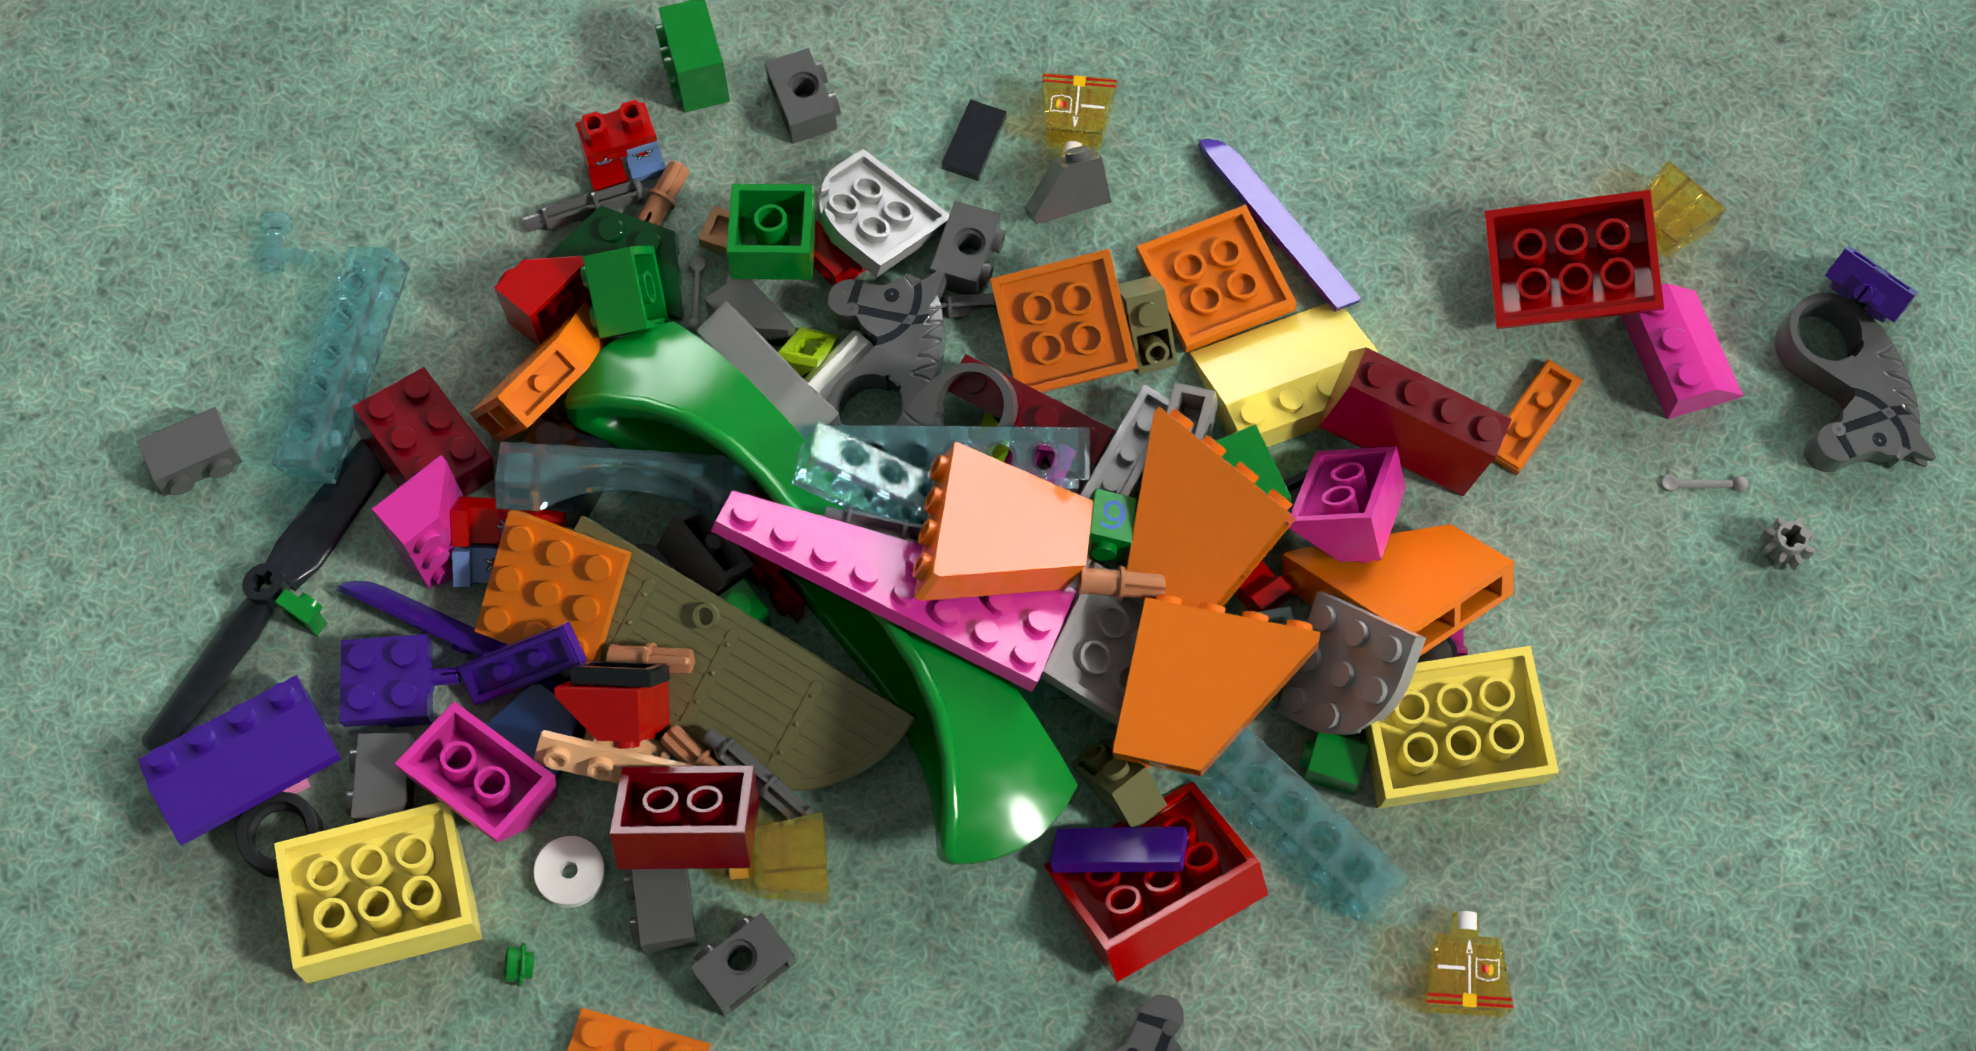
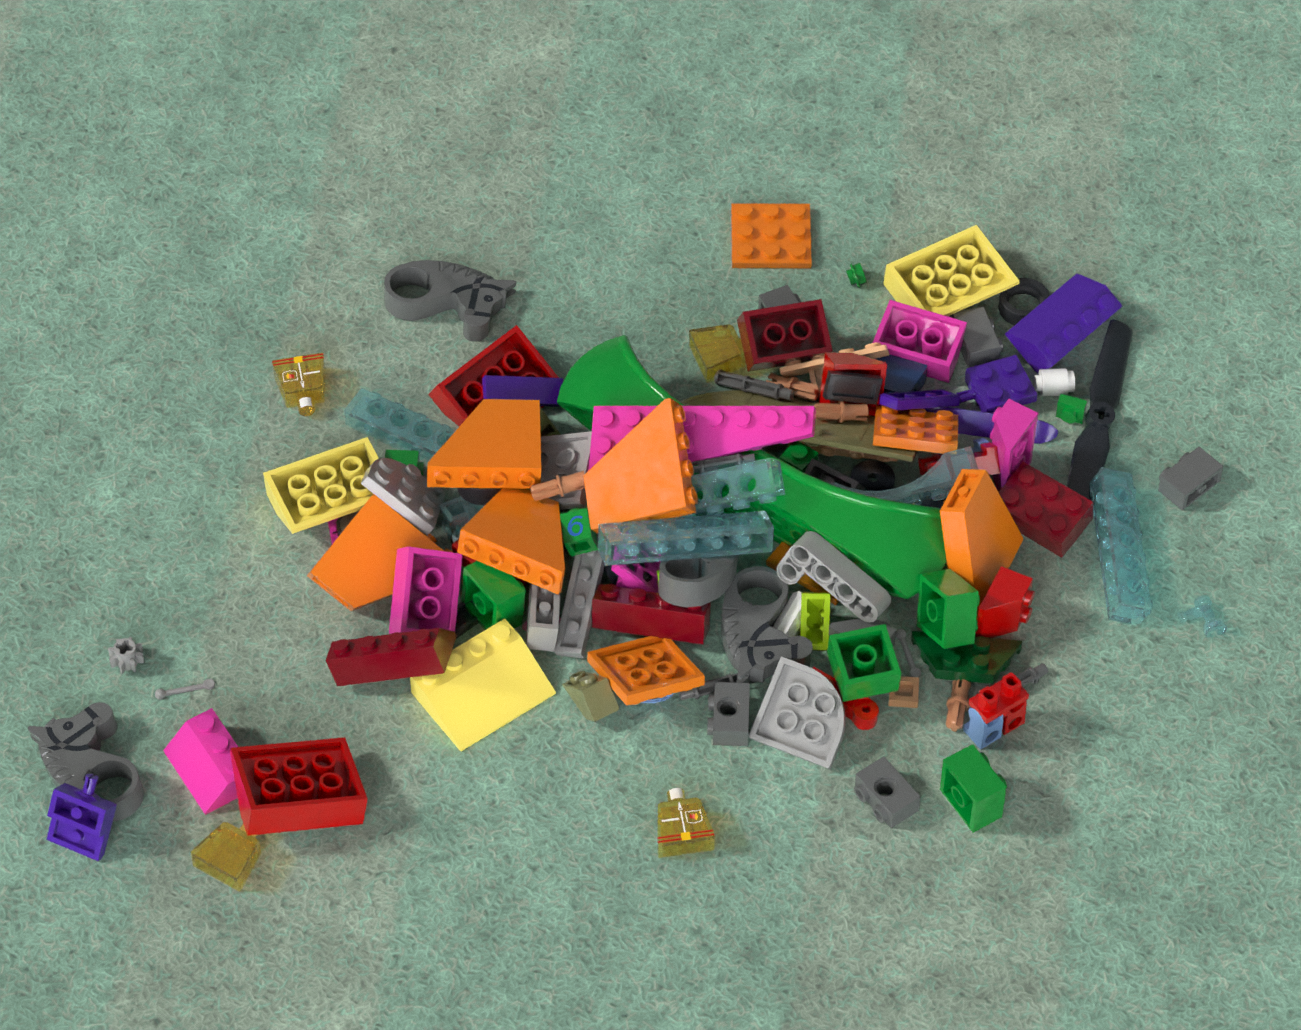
camera: 165 degrees right, 15 degrees down
white piece [534,836,606,908] -> none
dark grey brick [690,913,797,1017] -> none
black tile [942,99,1007,181] -> none
dark grey slope [1025,146,1112,224] -> none
orange plate [1136,205,1297,353] -> none
piece [1198,139,1361,312] -> none
orange tile [1493,359,1583,476] -> none
none -> white brick [1034,368,1075,397]

